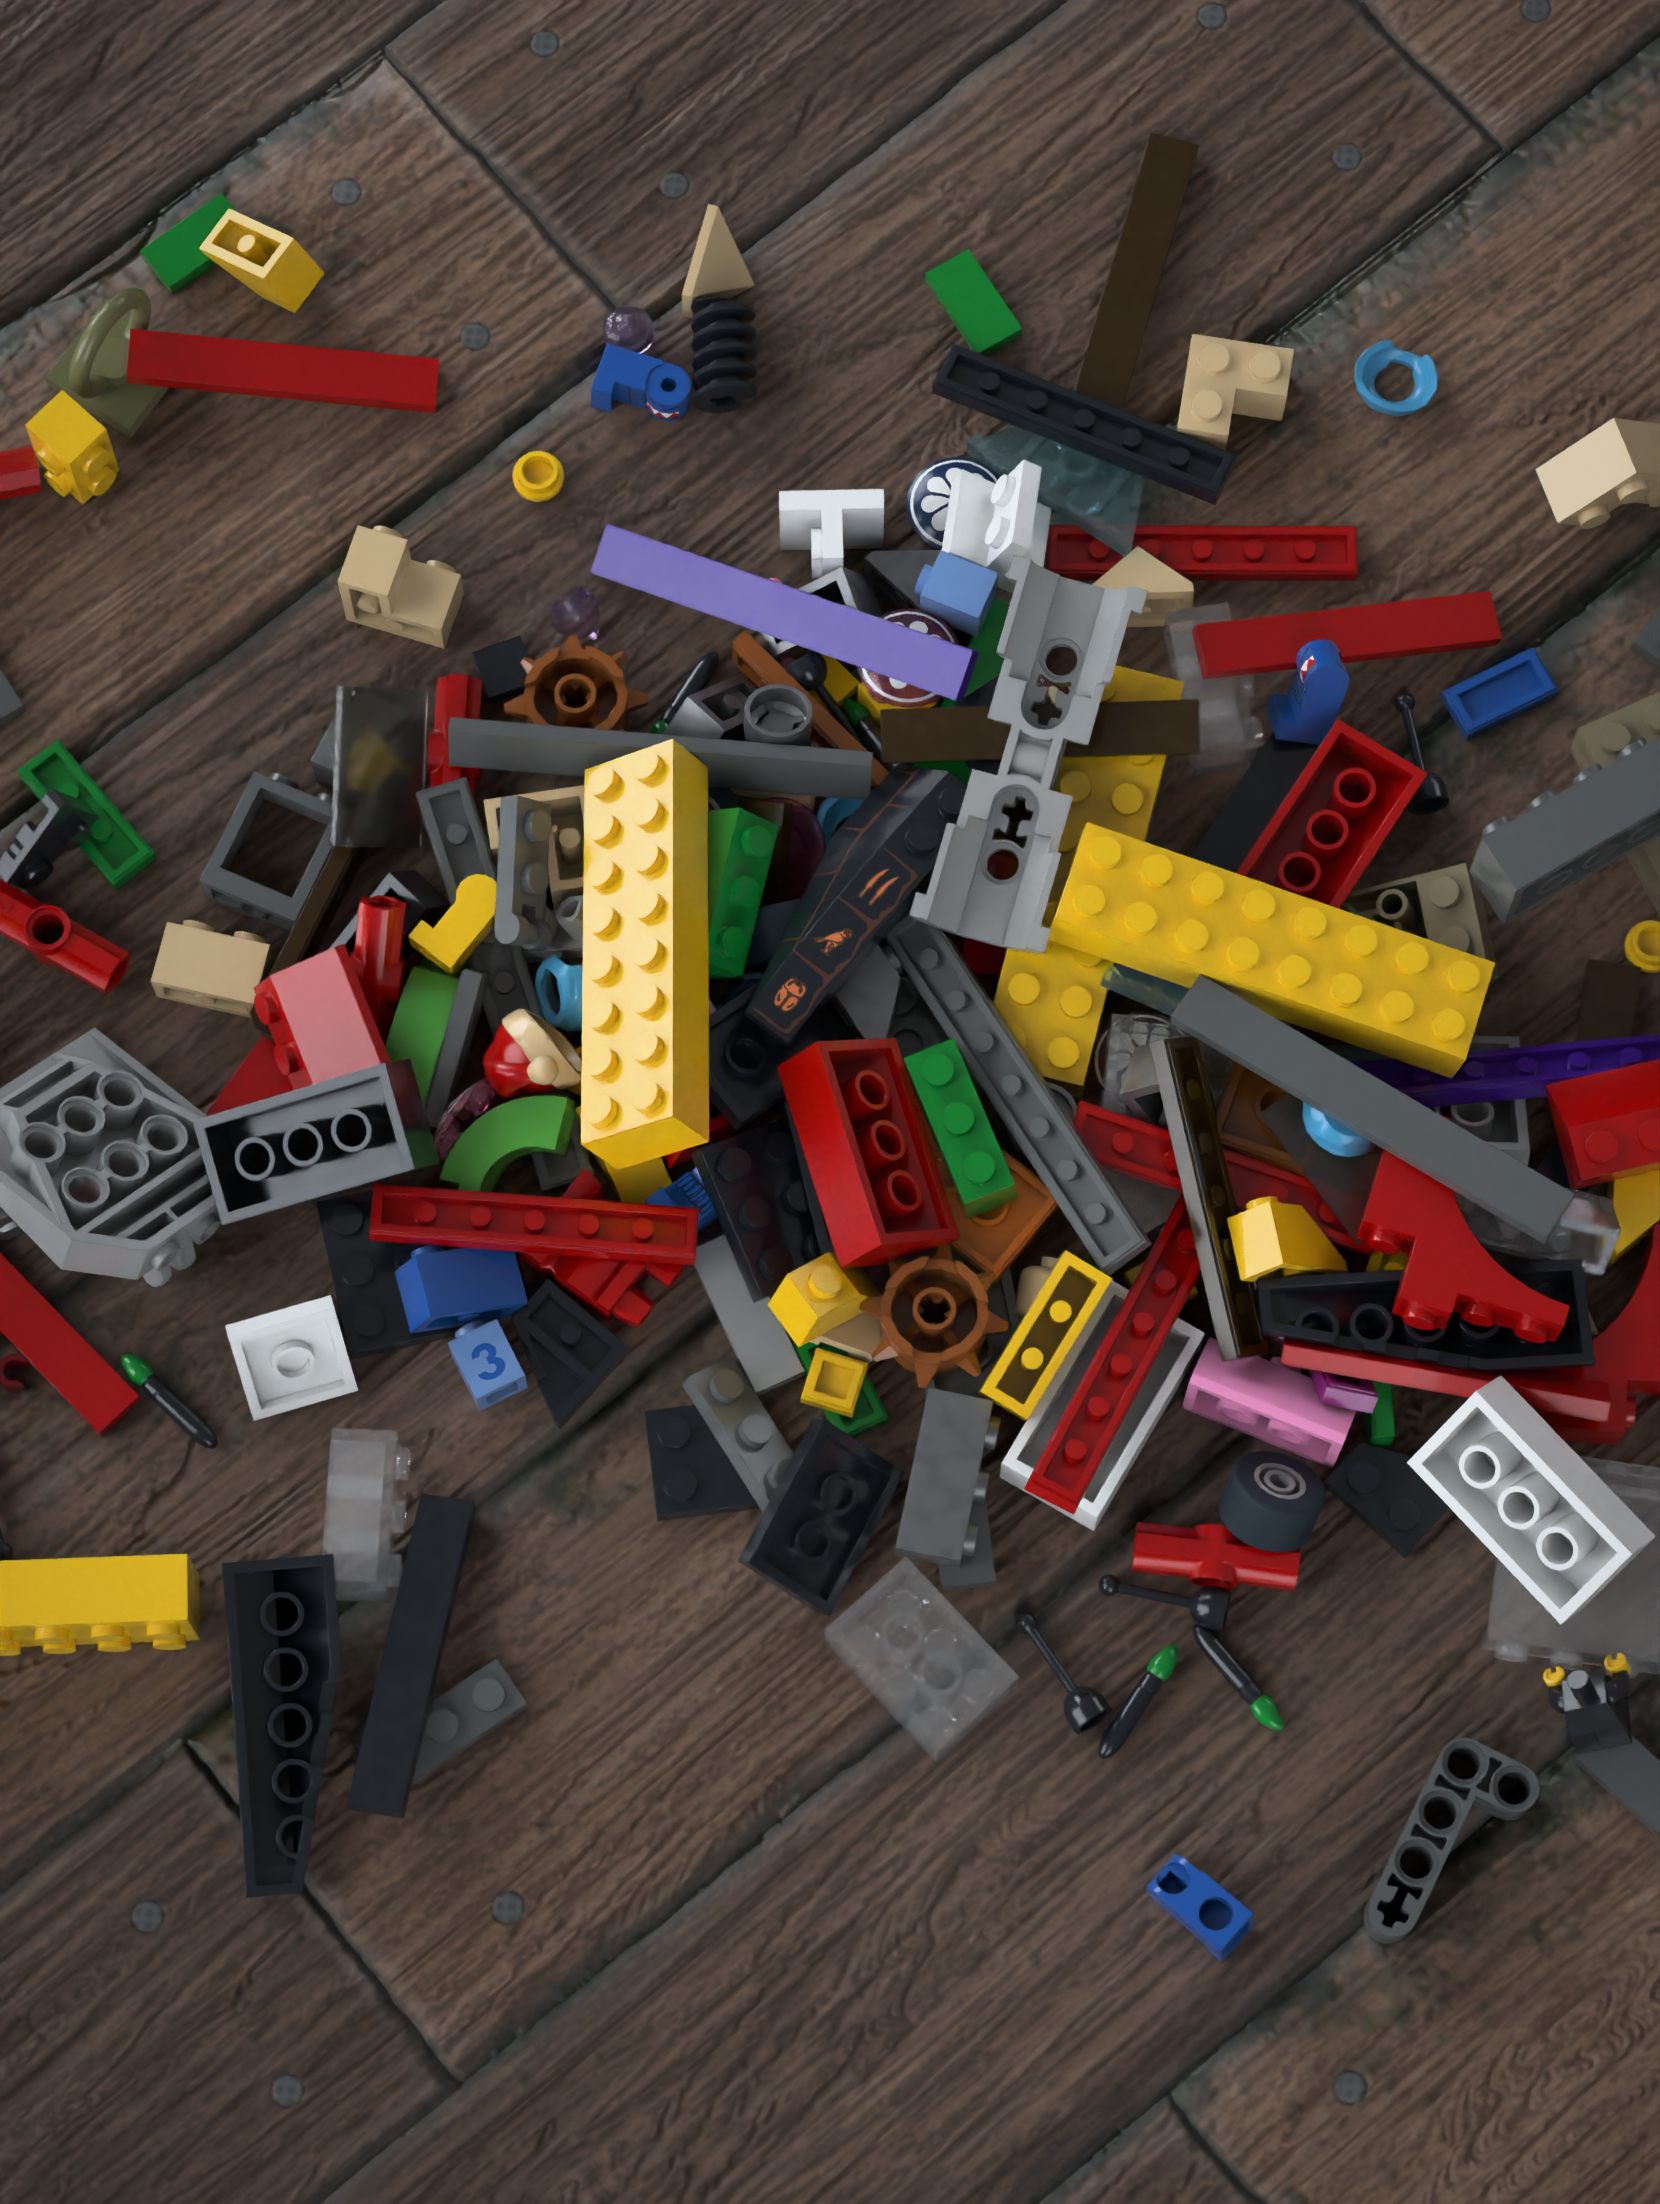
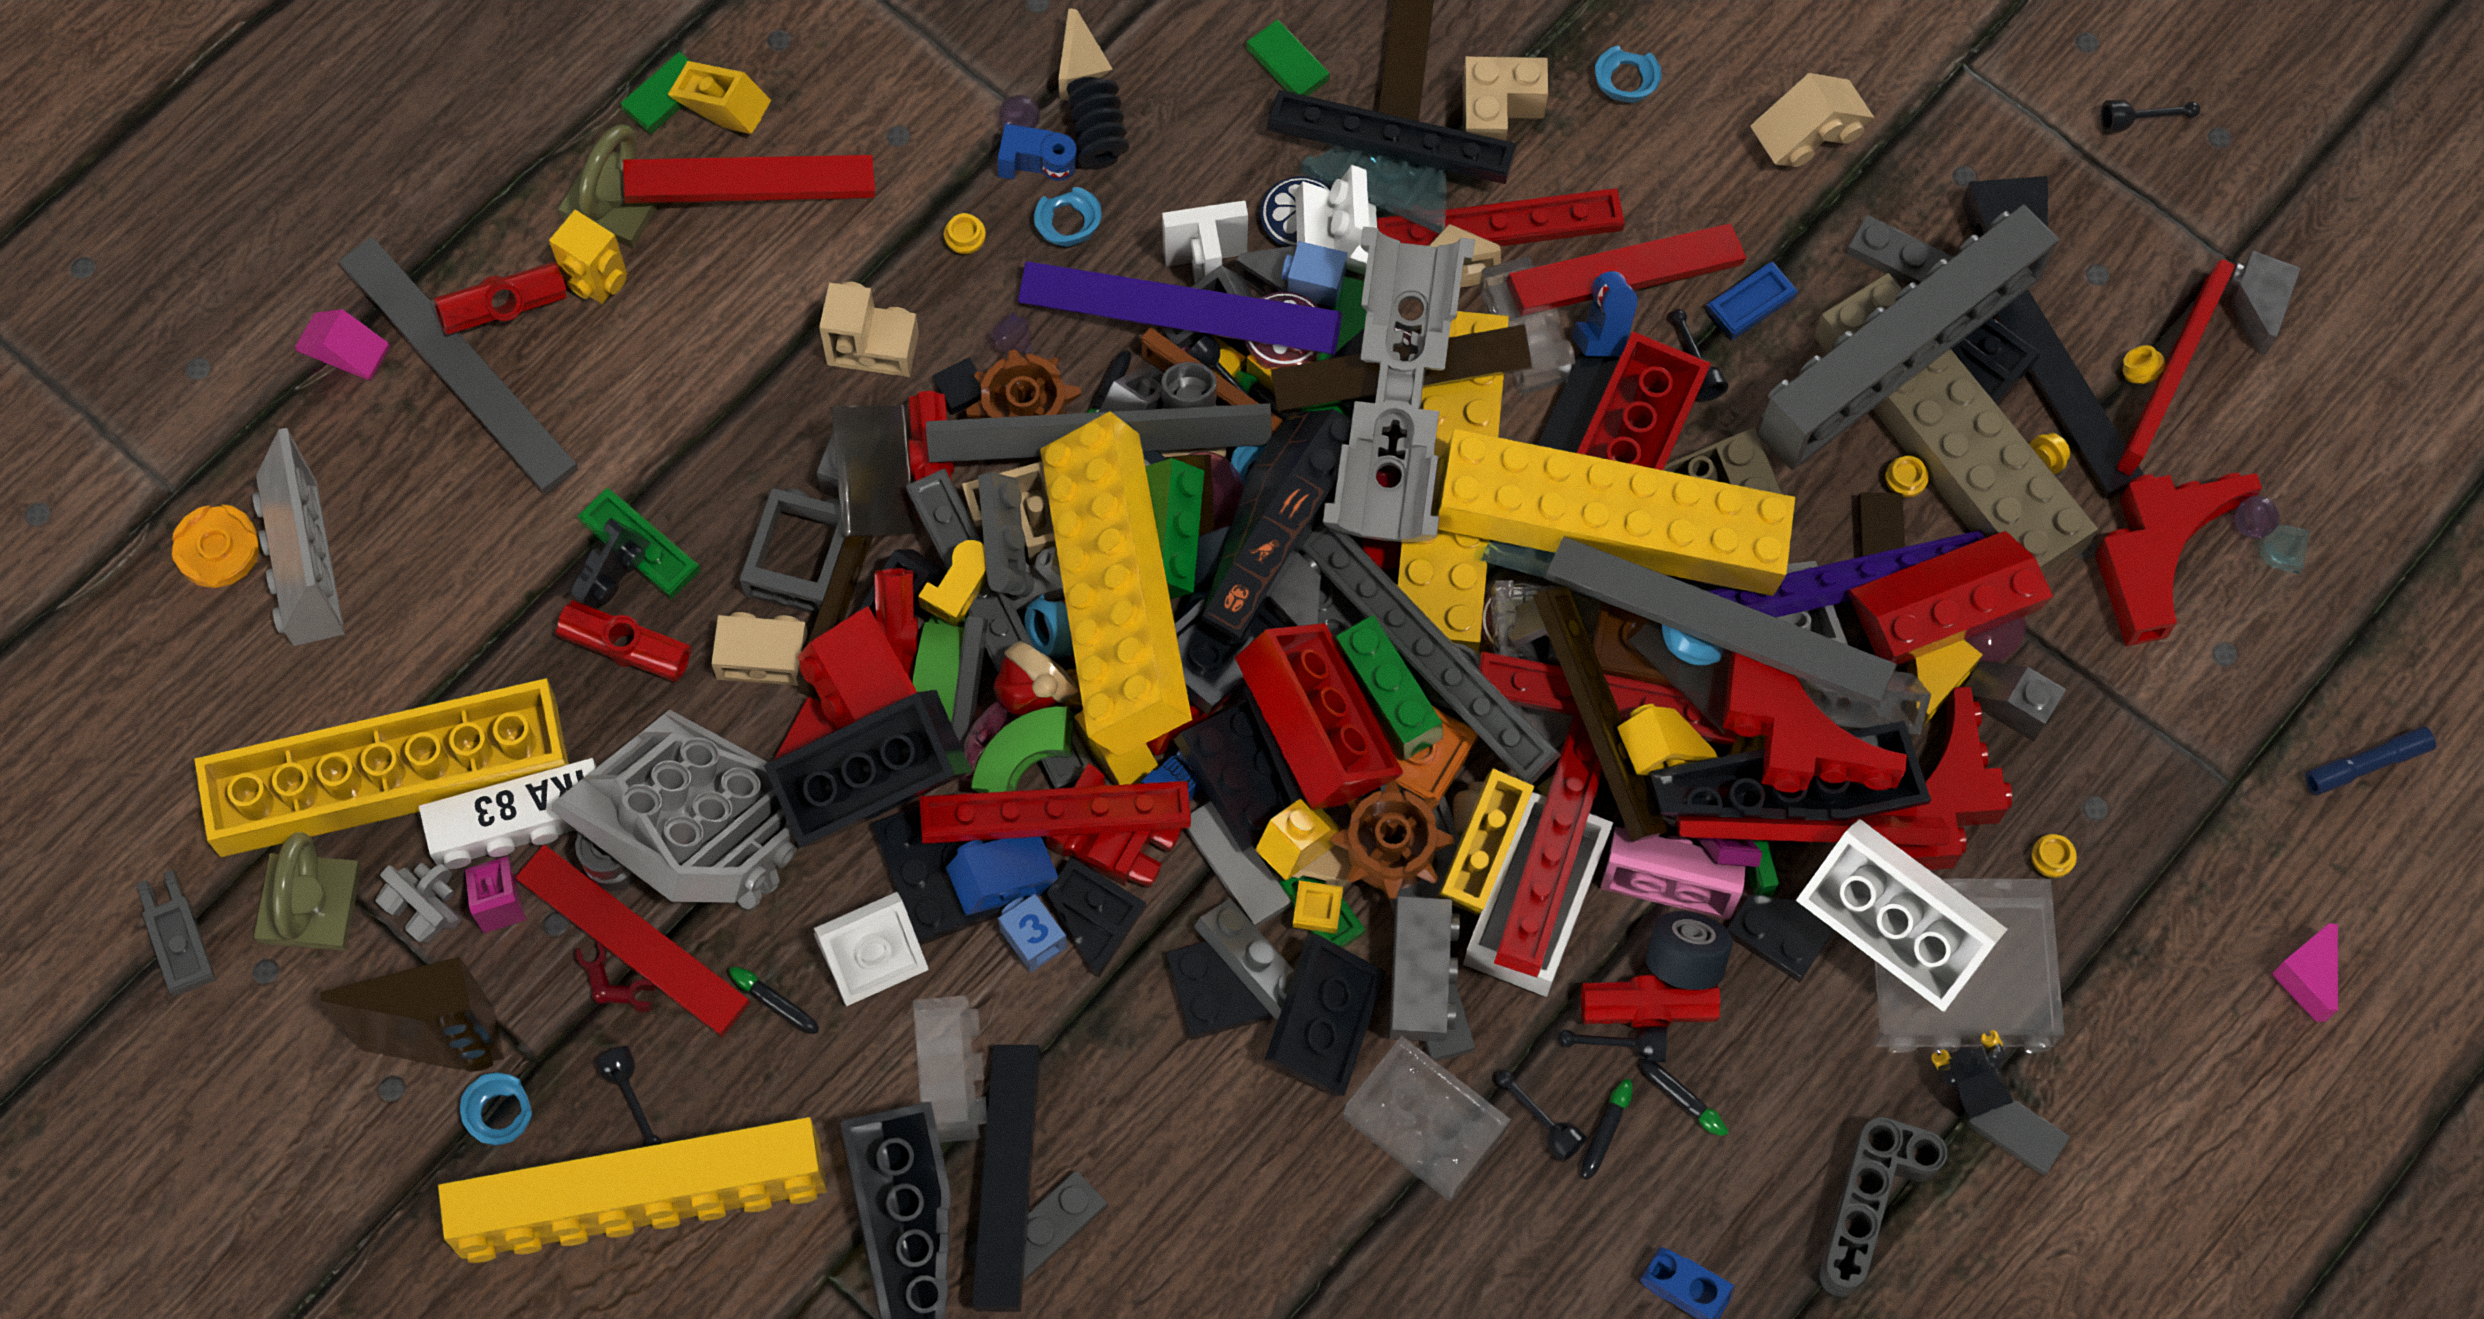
camera: 10 degrees left, 5 degrees down
none -> dark azure piece [1034,187,1102,247]

